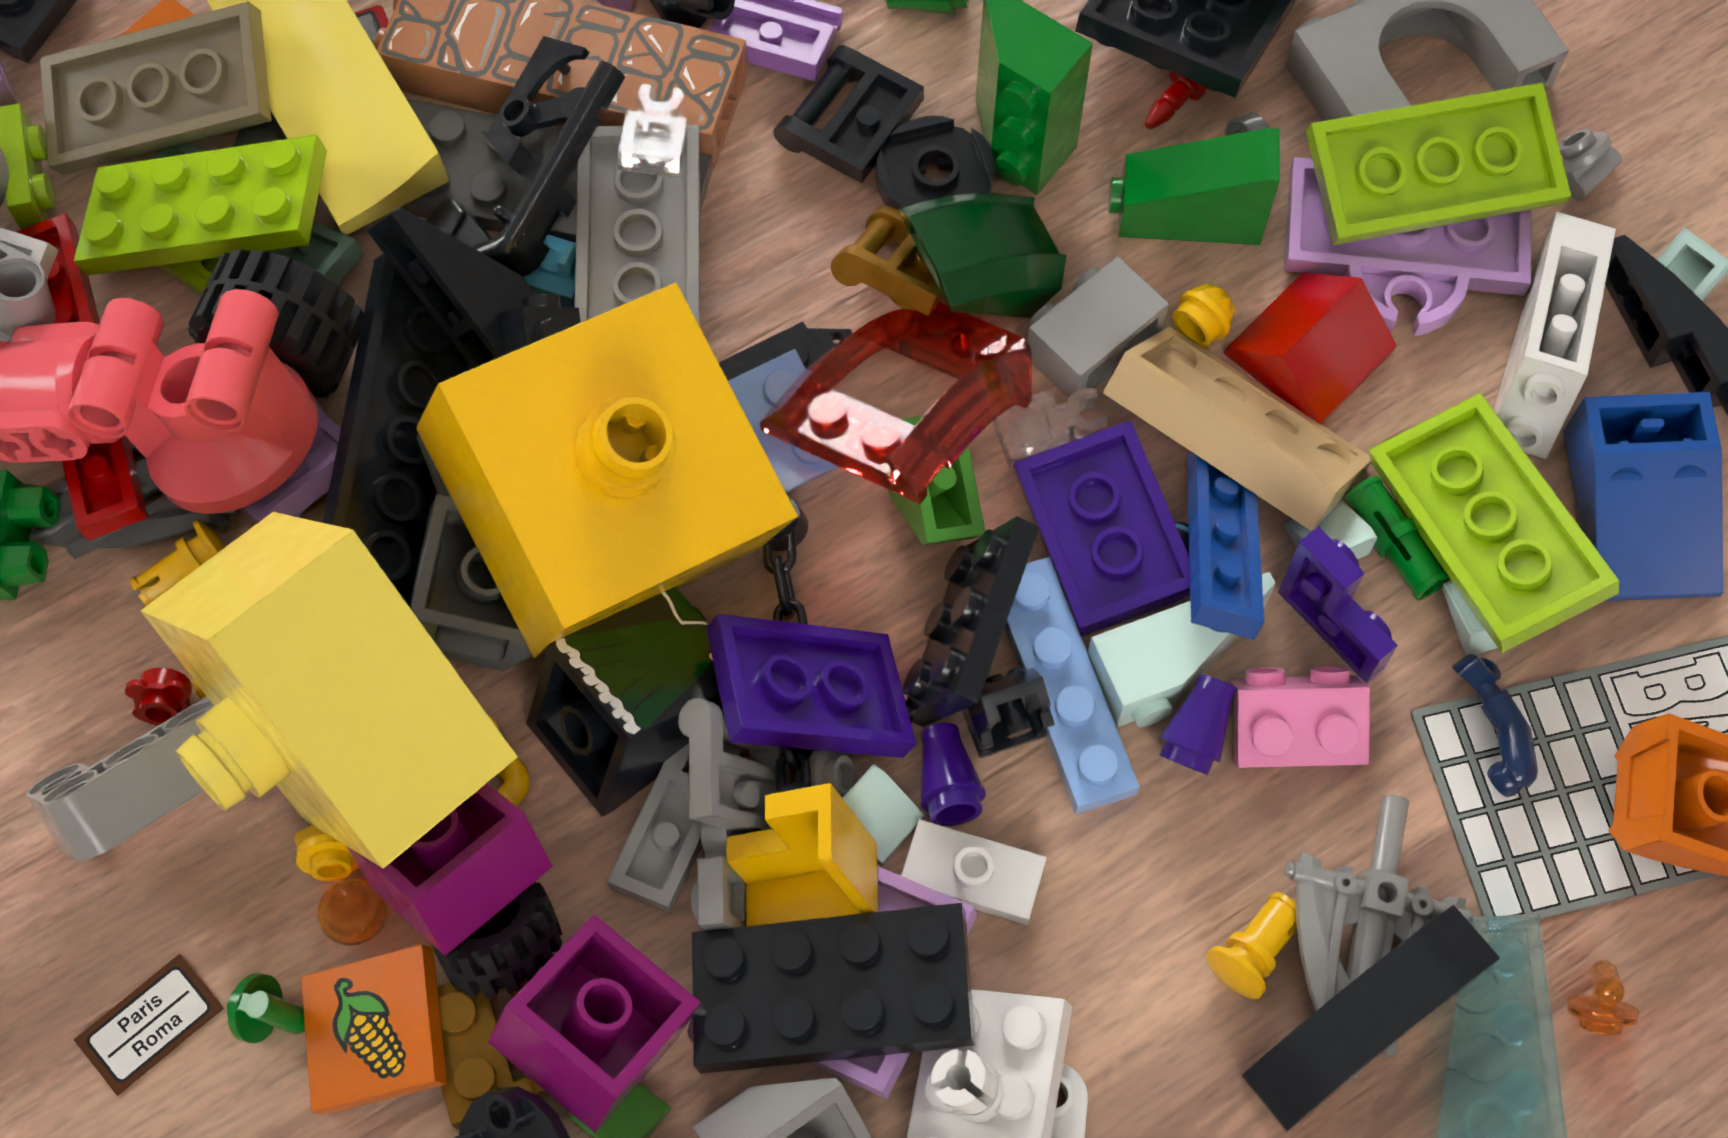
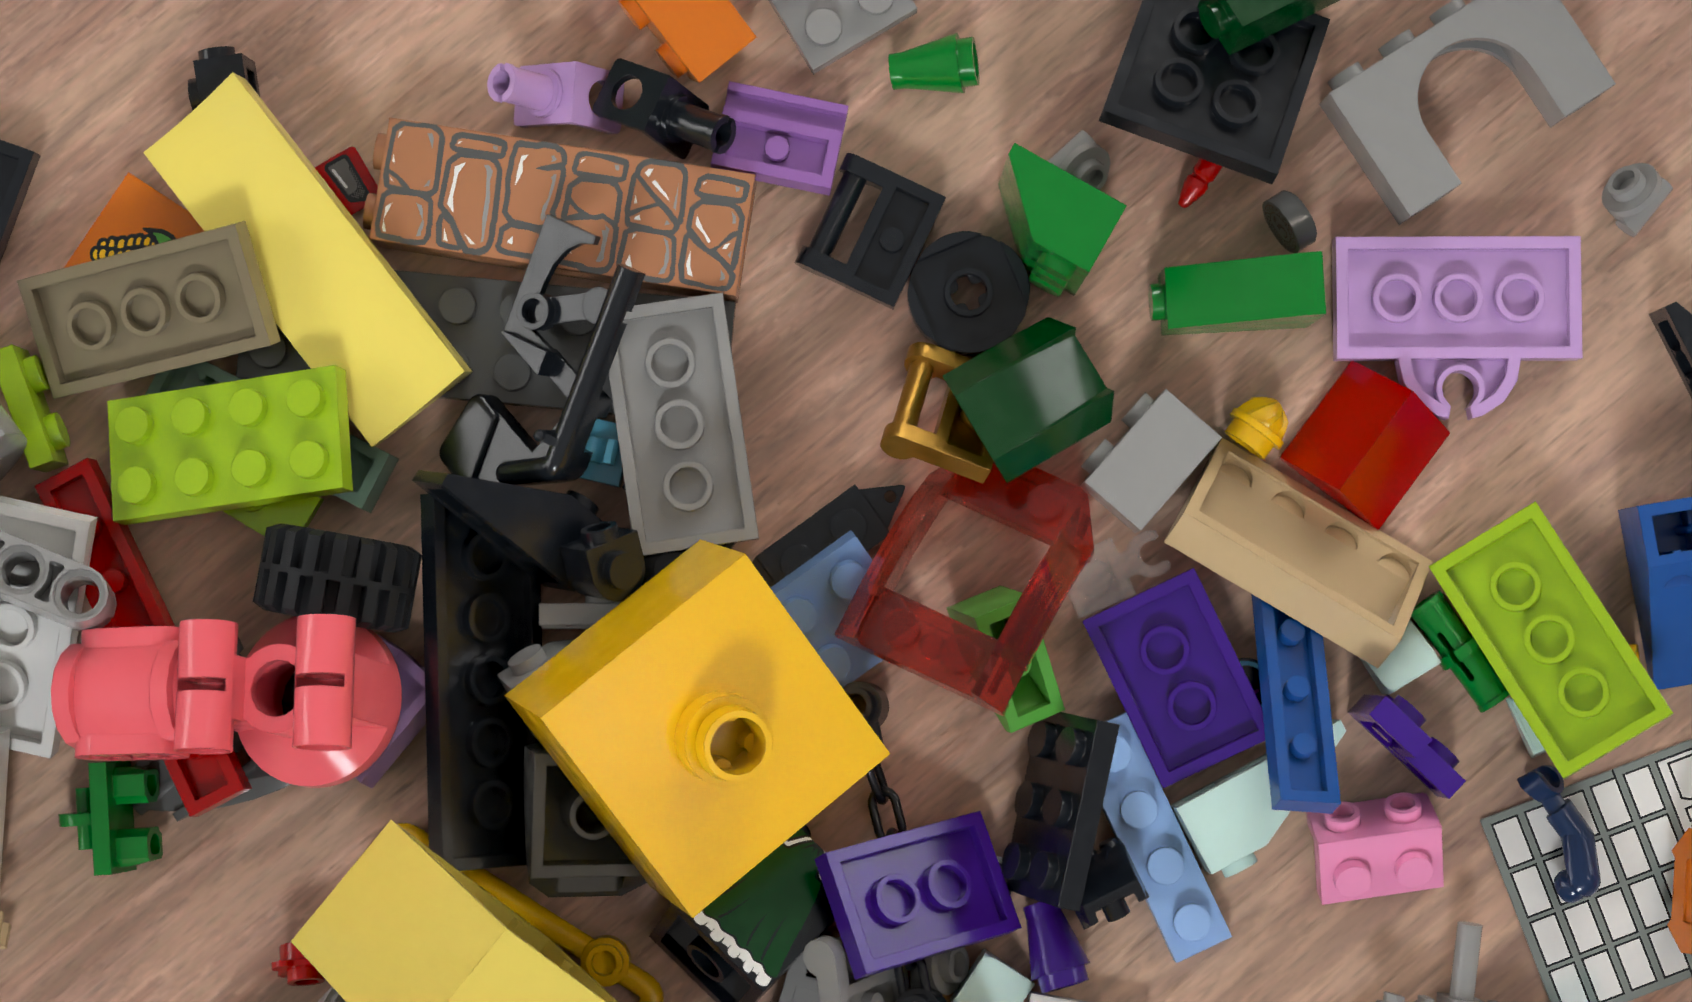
camera: 10 degrees left, 20 degrees up
yellow pin [129,519,226,606] -> none
clear plate [618,84,687,177] -> none
dark purple cone [1159,673,1236,776] -> none
lime plate [1306,82,1571,245] -> none
white slope [1494,211,1616,459] -> none

